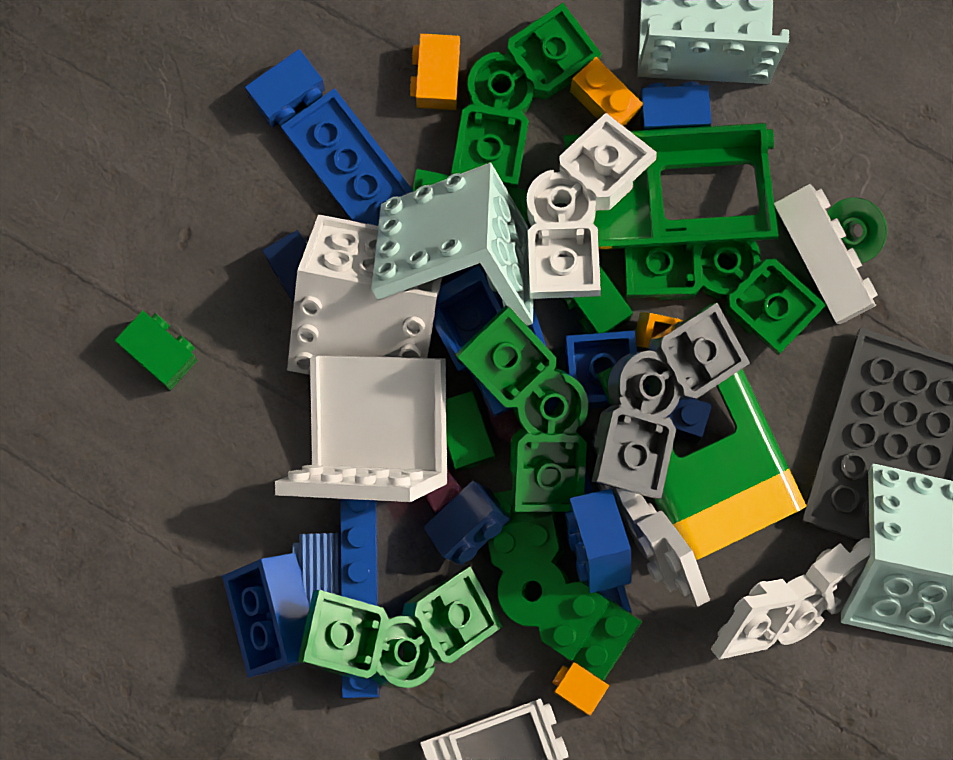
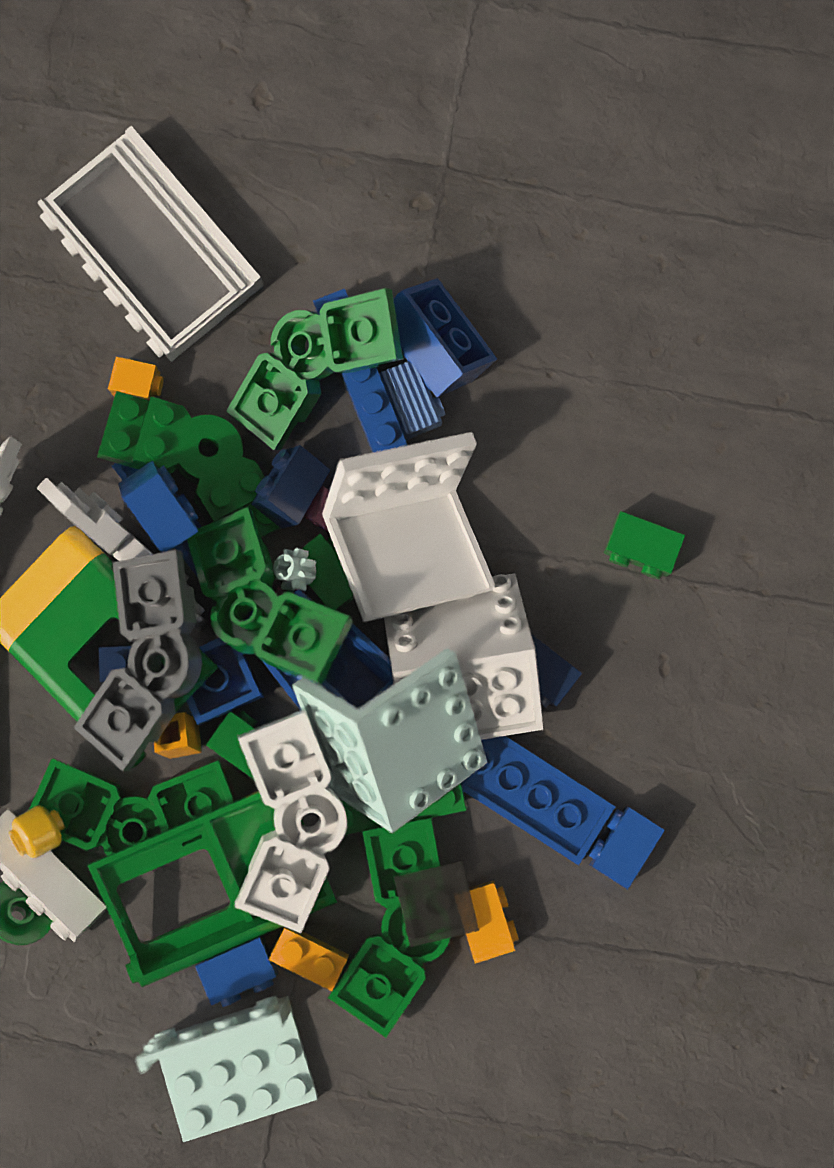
camera: 165 degrees right, 5 degrees up
none -> yellow head [9,806,65,858]
none -> light aqua gear [274,548,316,592]
none -> clear smoke tile [394,860,479,947]

